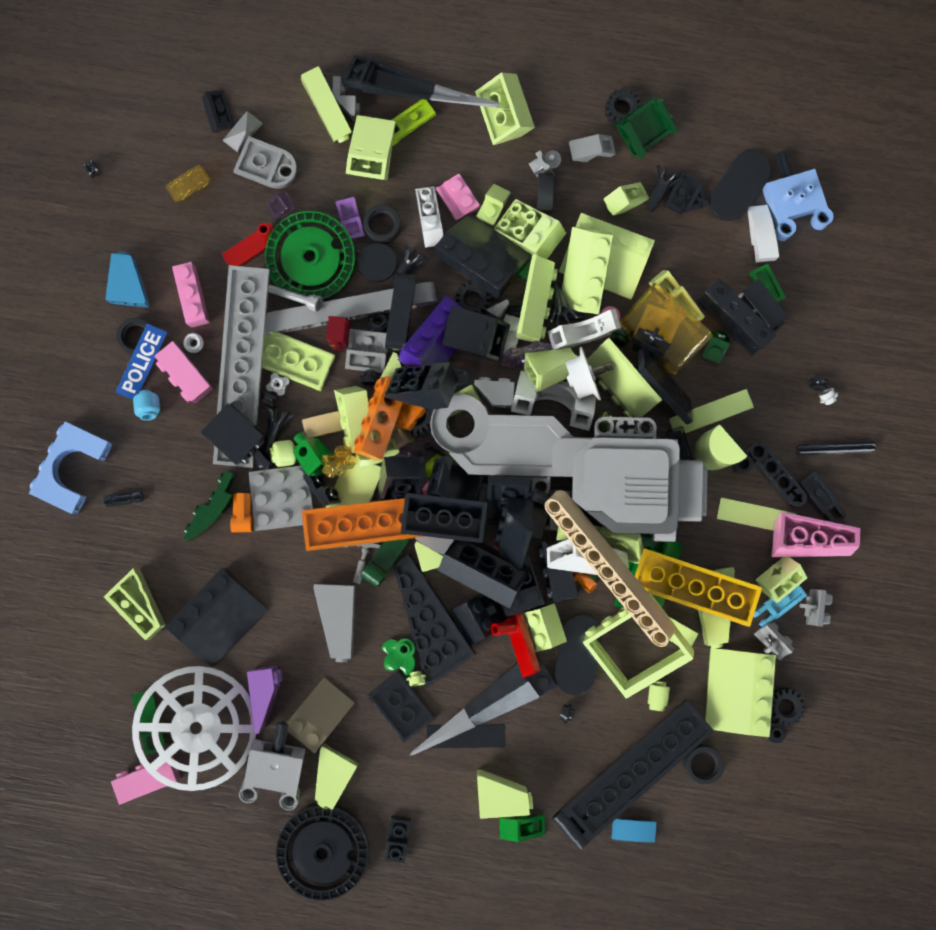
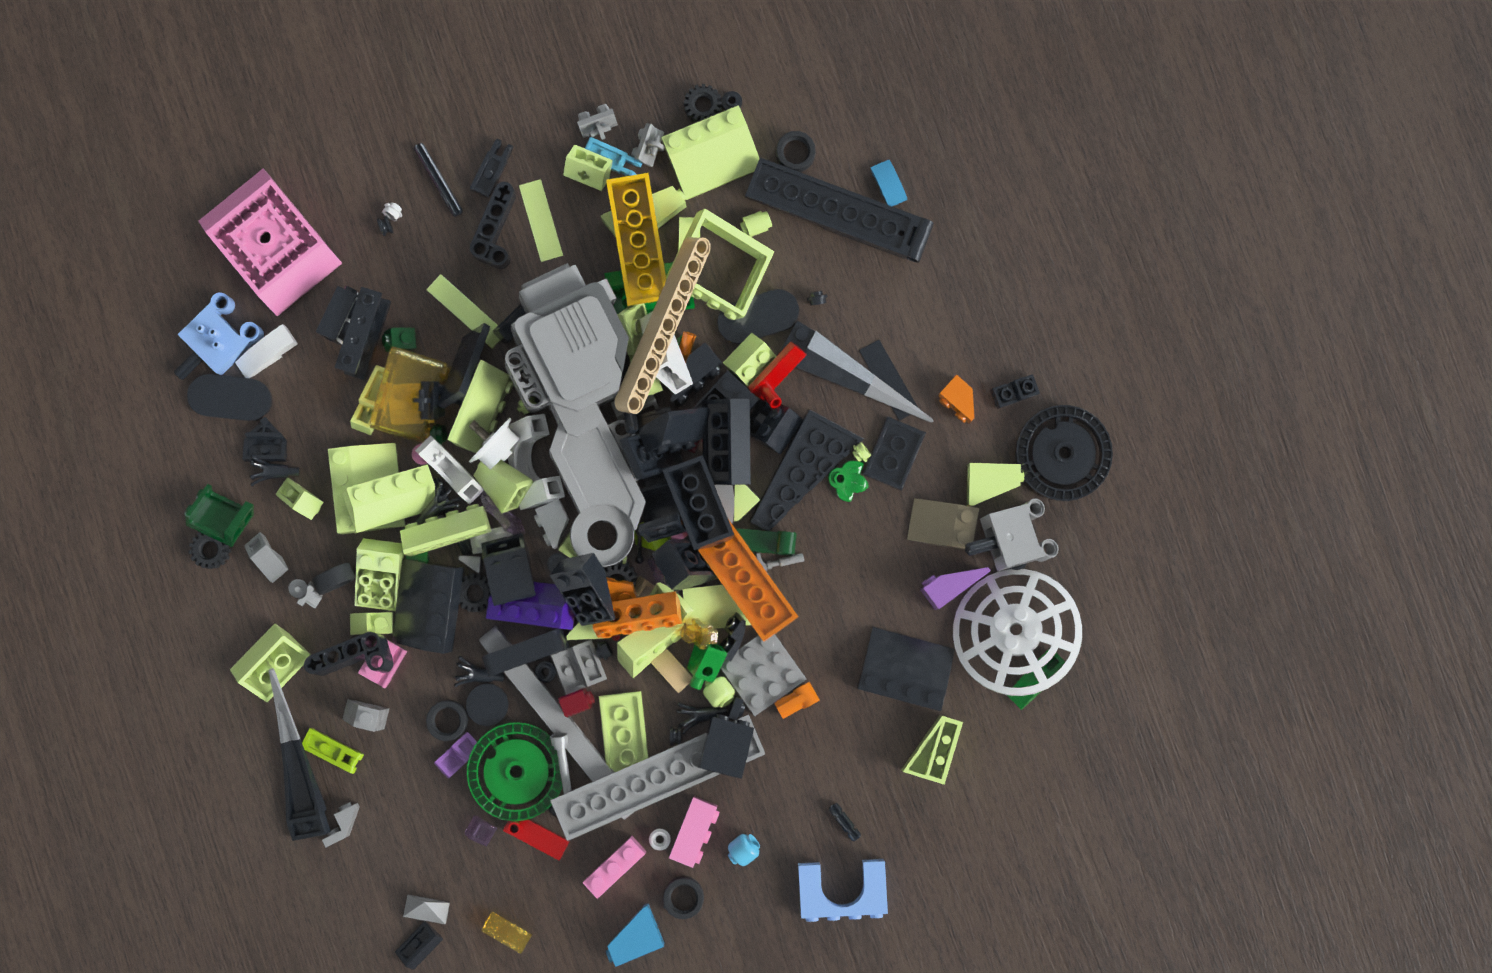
camera: 115 degrees left, 0 degrees up
bright pink brick [111,756,181,805] -> none
blue sticker [115,324,167,399] -> none
dark green slope [184,470,237,541] -> none
light grey plate [234,136,297,189] -> none
white plate [266,373,289,396] -> none
yellowish green slope [301,66,351,143] -> none
light grey slope [314,584,356,662] -> none
yellowish green slope [346,115,396,180] -> none
white slope [415,186,443,248] -> none
yellowish green slope [477,769,533,819] -> none
green slope [500,814,545,842] -> none
yellowish green brick [694,425,747,470] -> none
green plate [749,263,786,302] -> none
bright pink wedge [772,512,860,557] -> none
none -> bright pink slope [199,168,342,316]
none -> black beam [304,632,393,676]
none -> light grey slope [342,699,390,732]
none -> orange slope [938,375,974,423]

